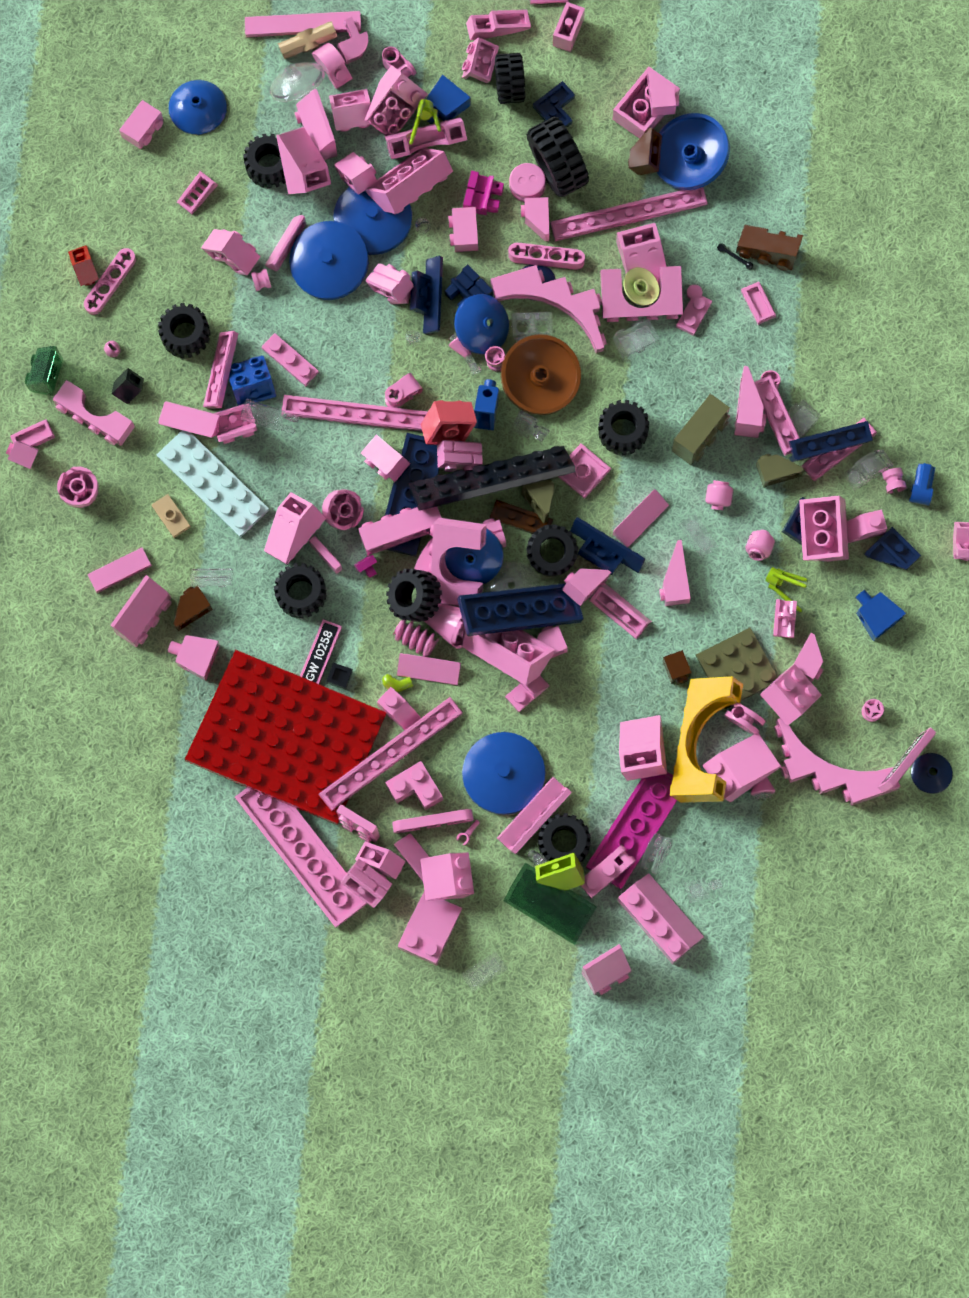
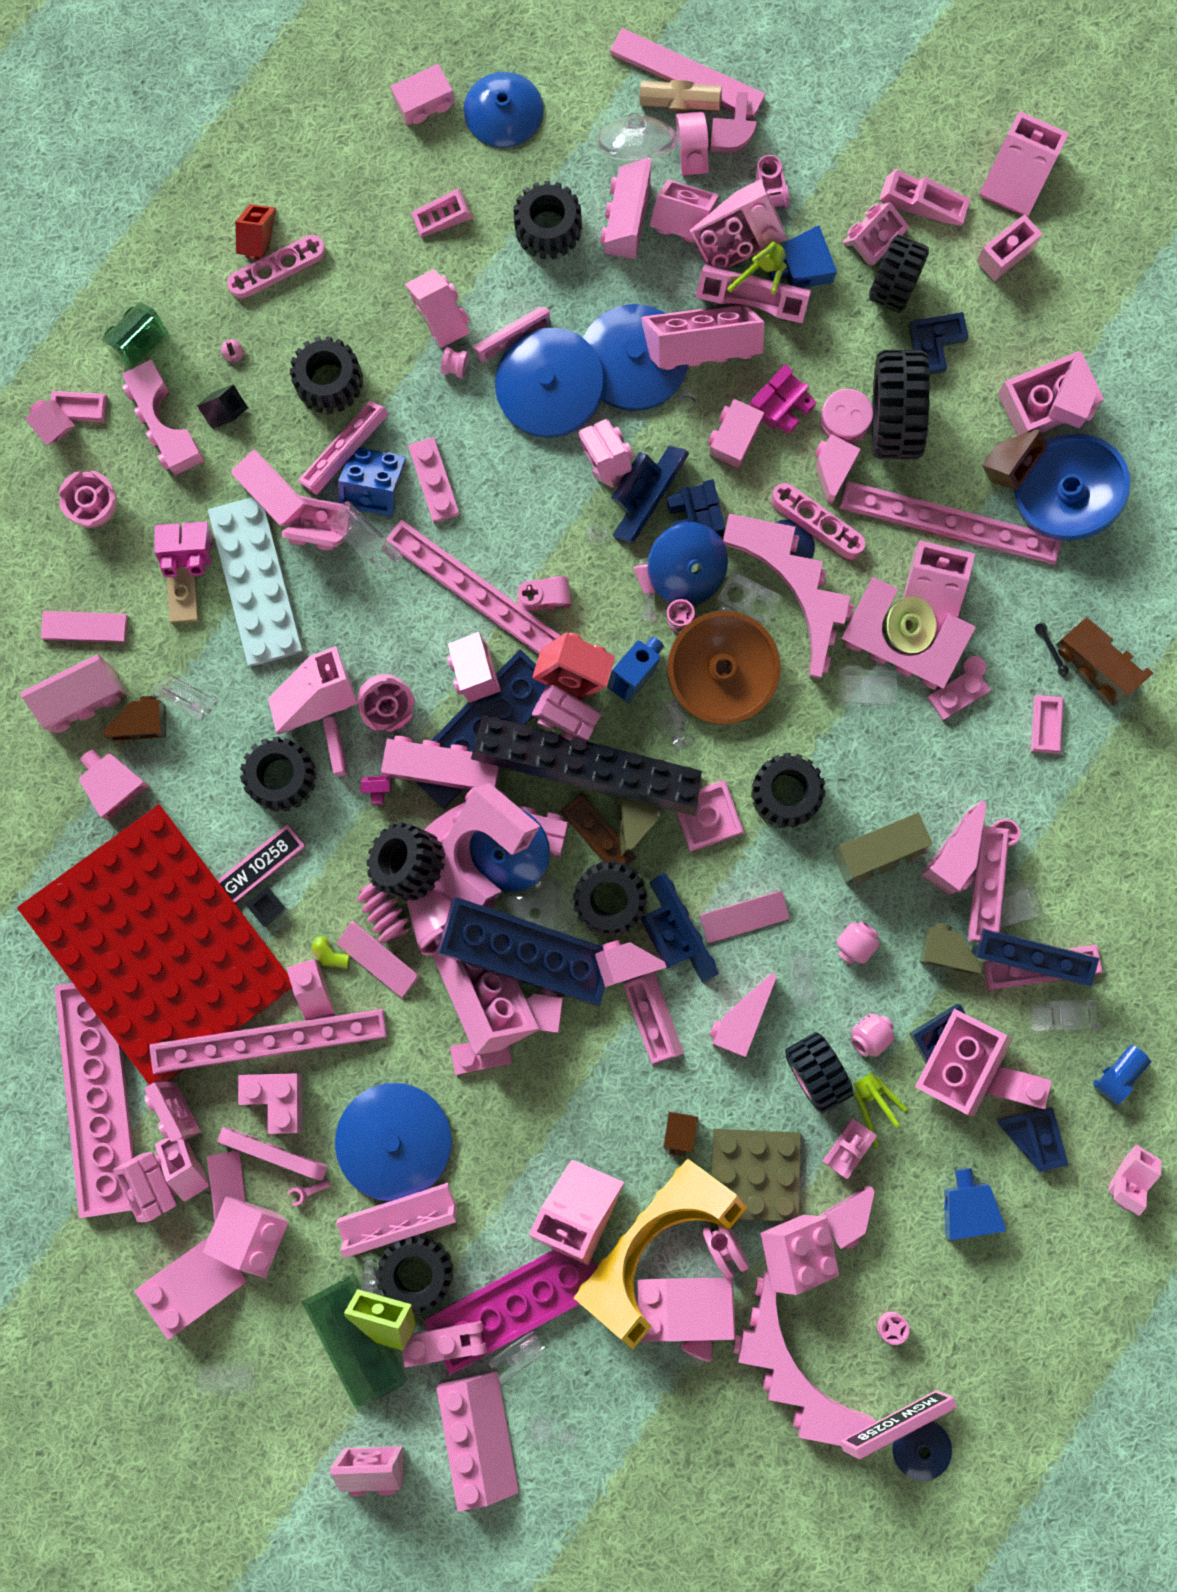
camera: 30 degrees right, 5 degrees up
bright pink slope [276,127,331,194] -> none
bright pink brick [334,152,378,195] -> none
bright pink wheel [882,468,907,494] -> none
none -> hips [154,521,213,578]
none -> black wheel [785,1032,854,1114]

